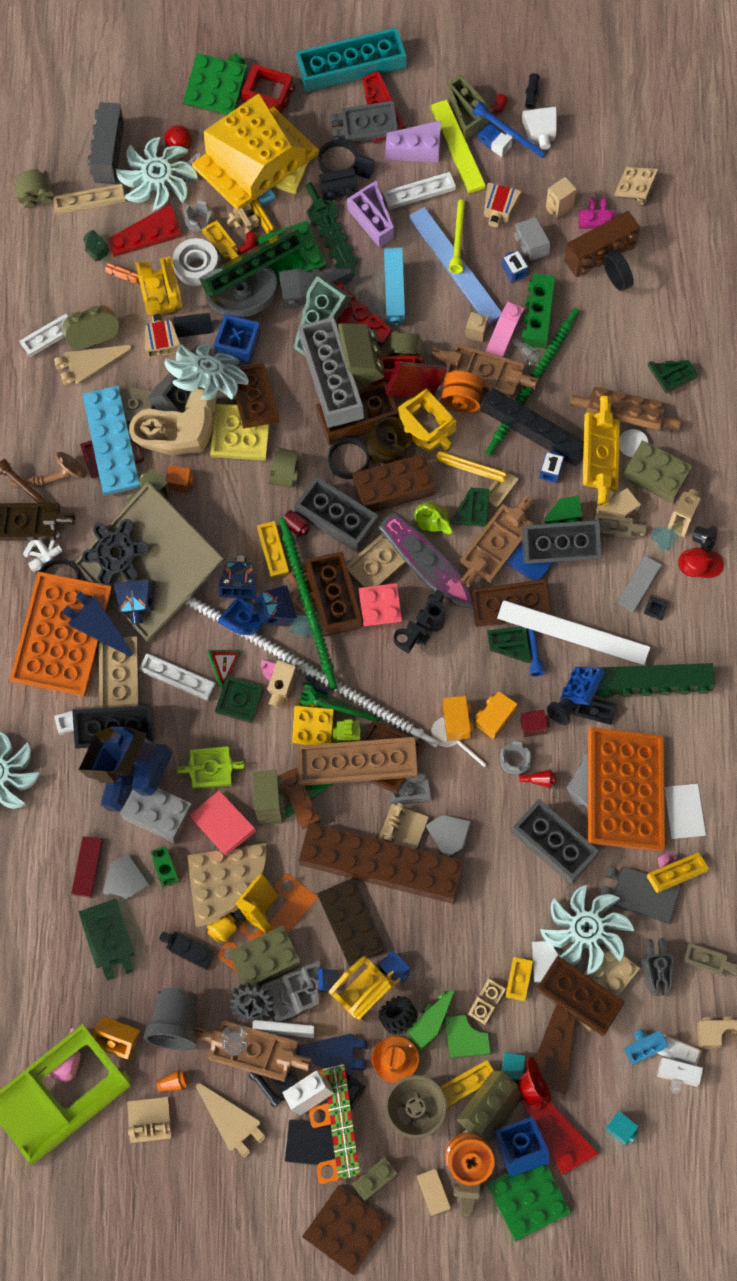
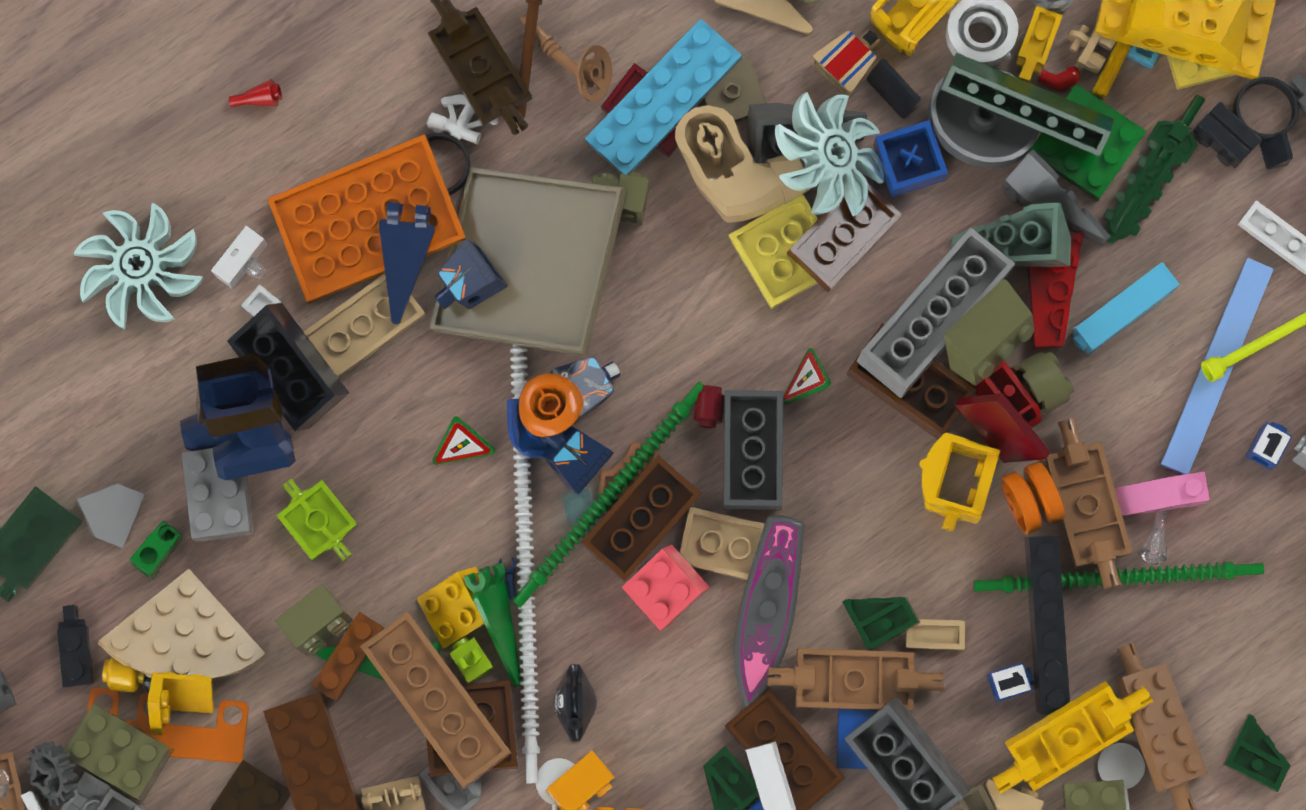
camera: 55 degrees right, 10 degrees up
dark red tile [71,836,103,898] -> none
black plate [82,519,149,585] -> none
white tile [138,653,216,701] -> none
orange brick [165,465,194,493] -> none
coral tile [189,791,256,856] -> none
dark green plate [215,676,264,723] -> none
yellow plate [257,521,289,579] -> none
bright pink tile [261,659,276,682] -> none
tan torso [267,660,299,708] -> none
olive brick [269,447,301,488] -> none
black tyre [328,437,369,479] -> none
lavender wedge [347,181,394,248] -> none
reddish brown brick [352,454,435,512] -> none
dark brown wheel [366,416,412,464] -> none
black plate [393,590,445,654] -> none
lime hair [414,501,453,535] -> none
yellow axle [436,451,507,482] -> none
tan brick [465,312,488,342] -> none
green brick [522,273,555,349] -> none
green slope [544,496,583,523] -> none
none -> white piece [211,226,268,289]
none -> orange hat [519,373,584,437]
none -> black hat [553,664,597,741]
none -> piece [783,348,831,405]

